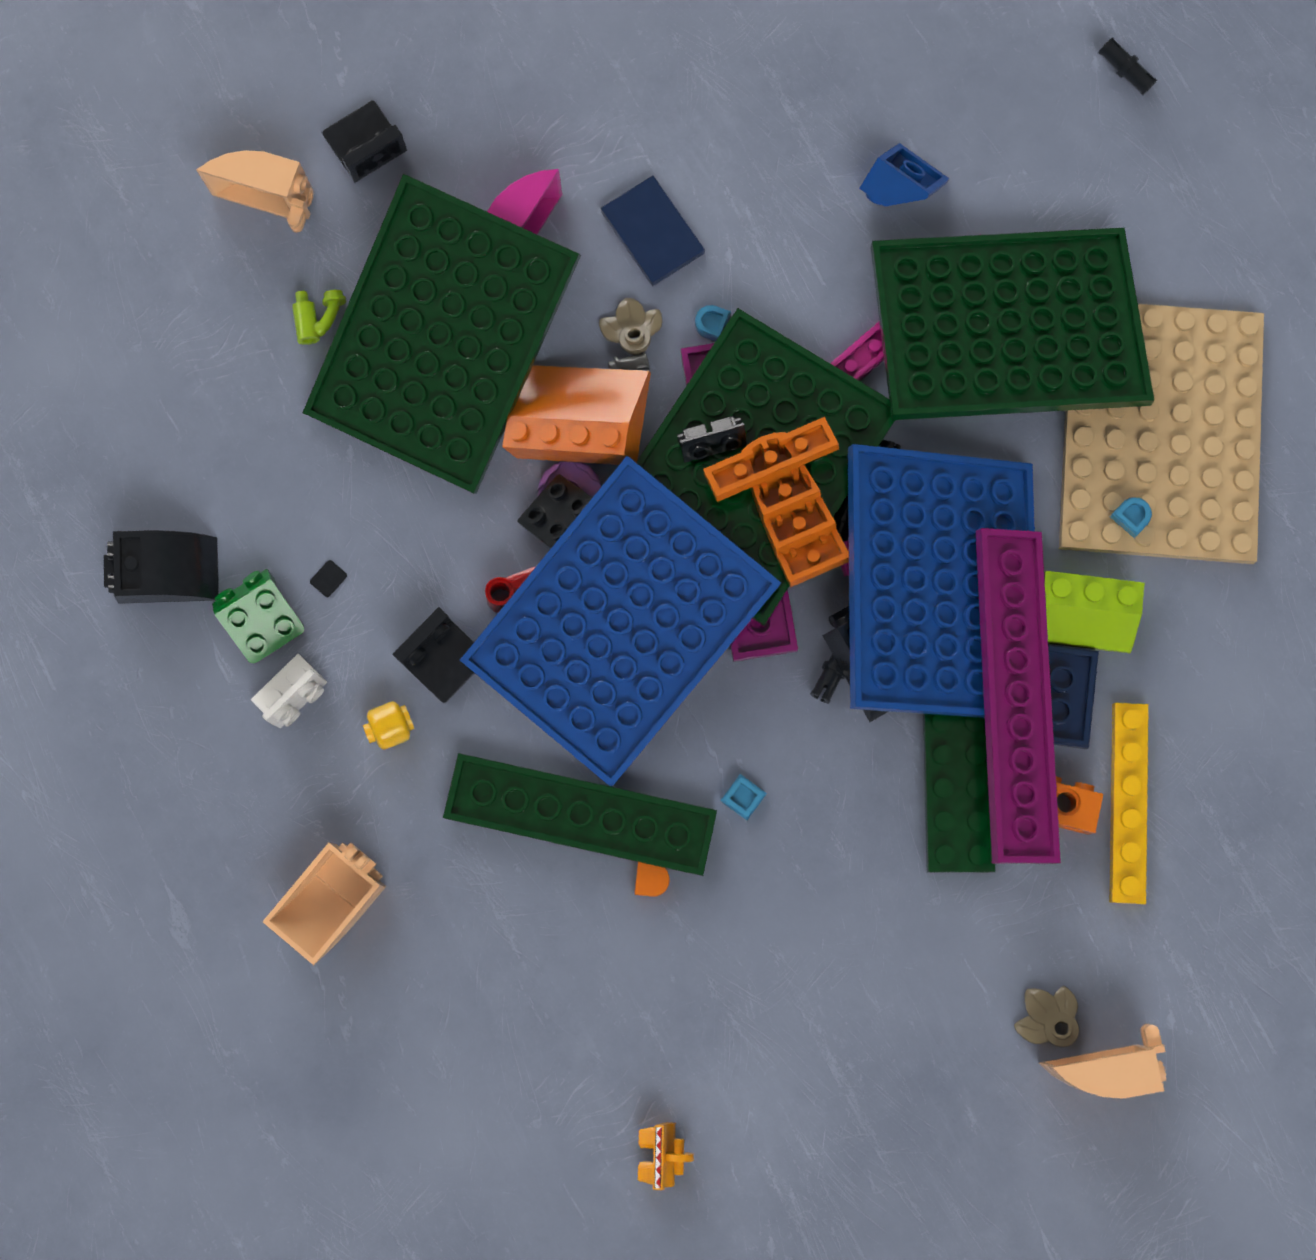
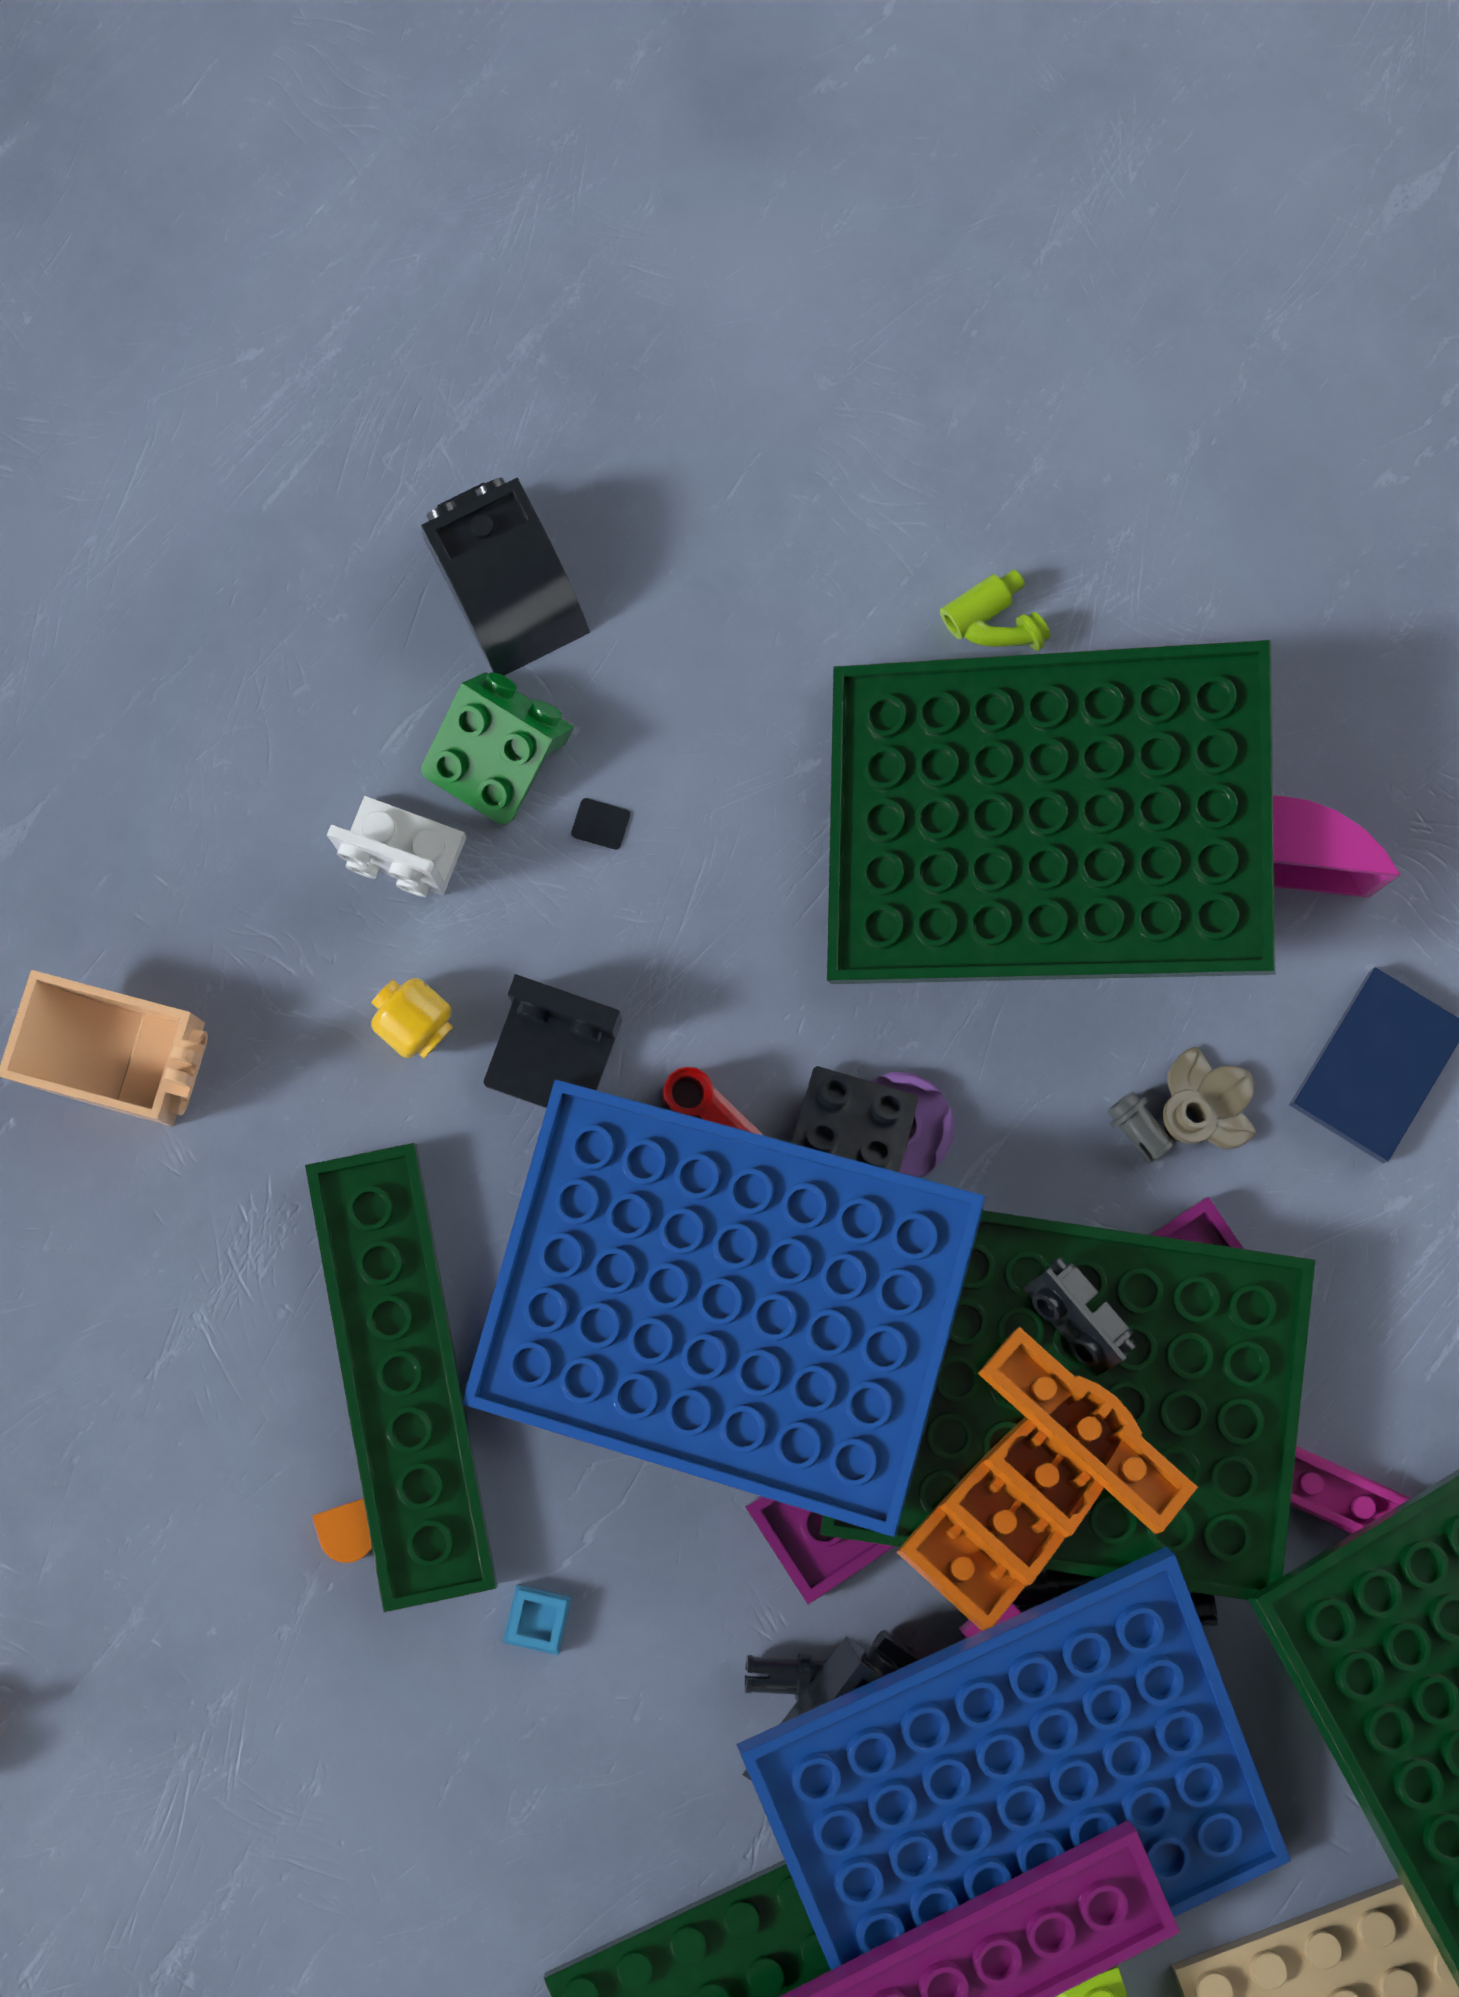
camera: 60 degrees right, 0 degrees up
light nougat piece [196,150,314,233] -> none
black bracket [322,100,407,183] -> none
orange slope [502,365,651,465] -> none
dark azure tile [695,305,731,342] -> none

